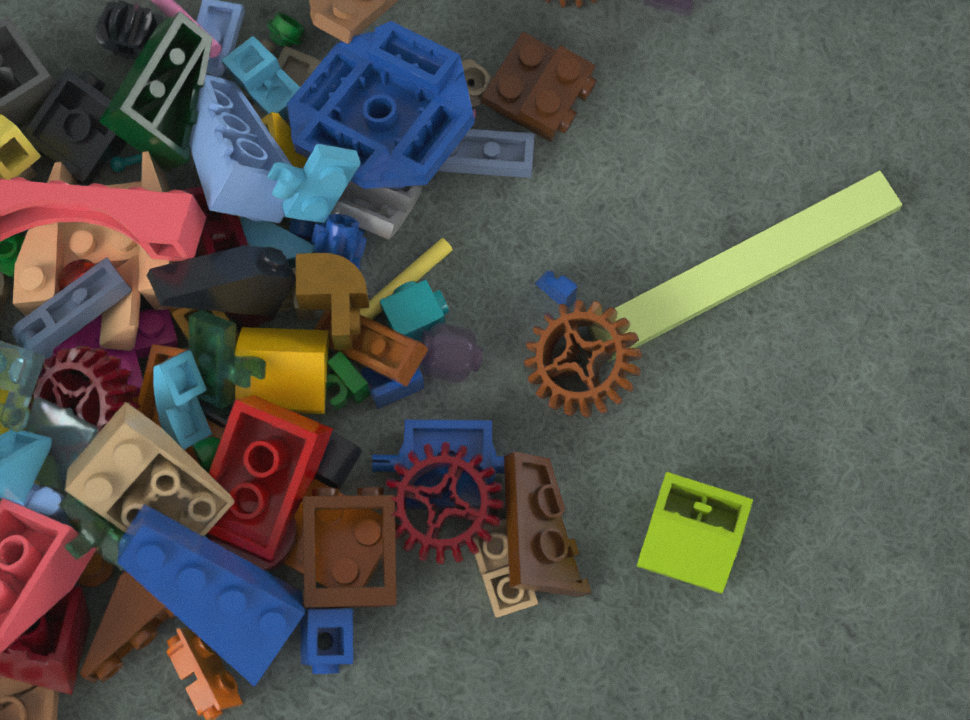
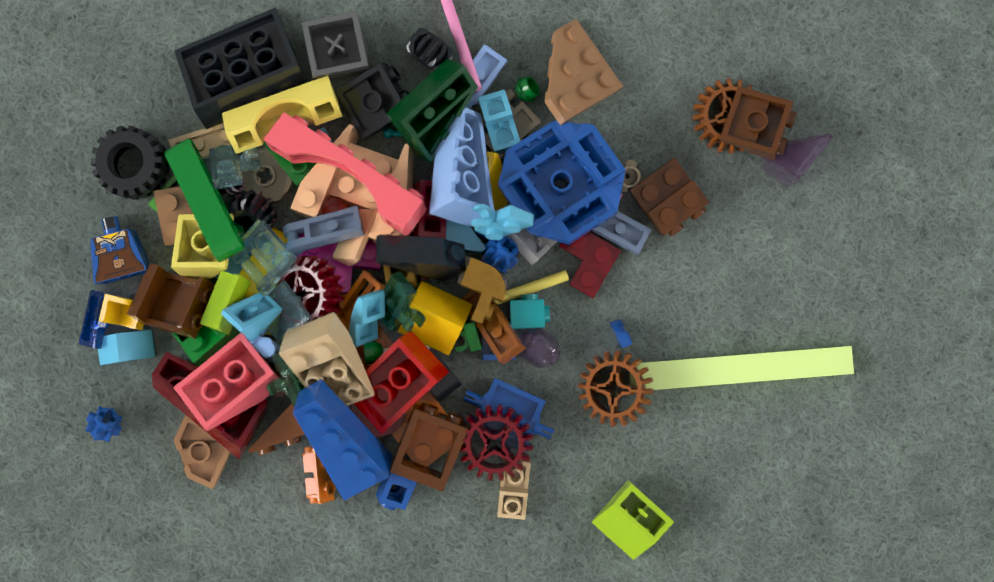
camera: 20 degrees right, 15 degrees up
reddish brown wing [504,451,592,597] -> none
none -> dark red plate [559,232,621,299]

